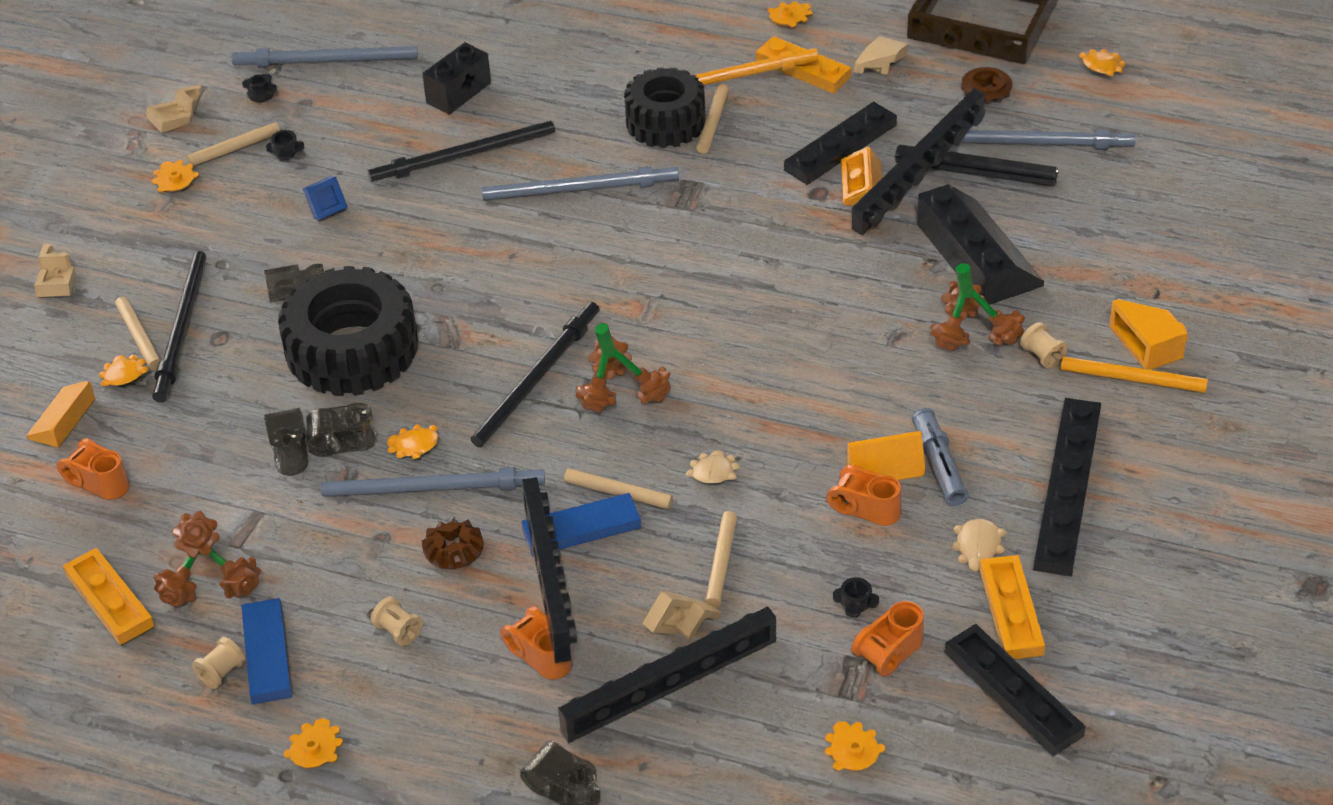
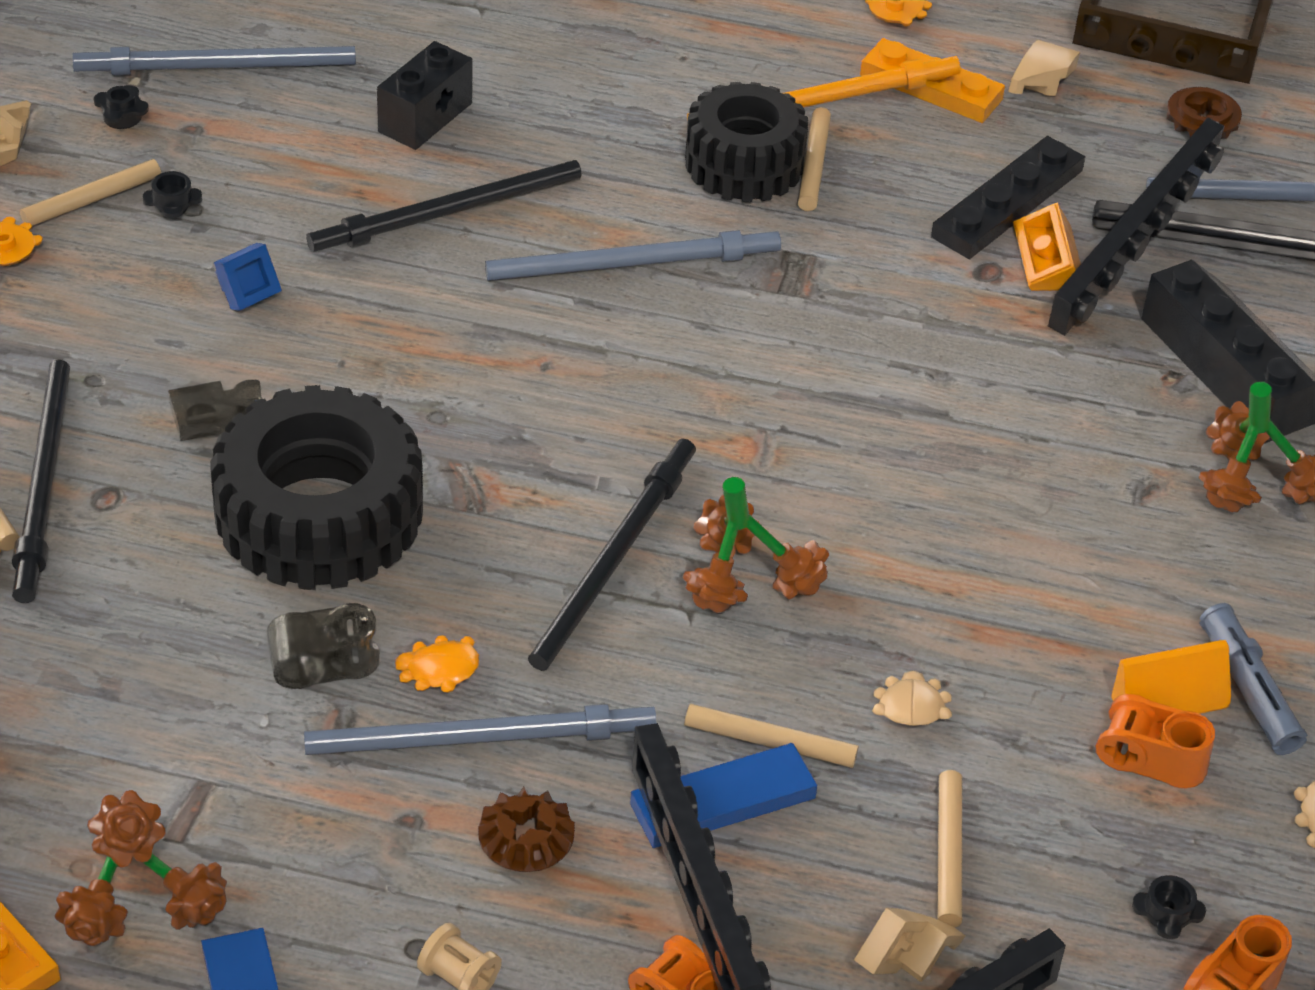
camera: 10 degrees left, 0 degrees up
clear smoke piece [264,407,309,476] -> none

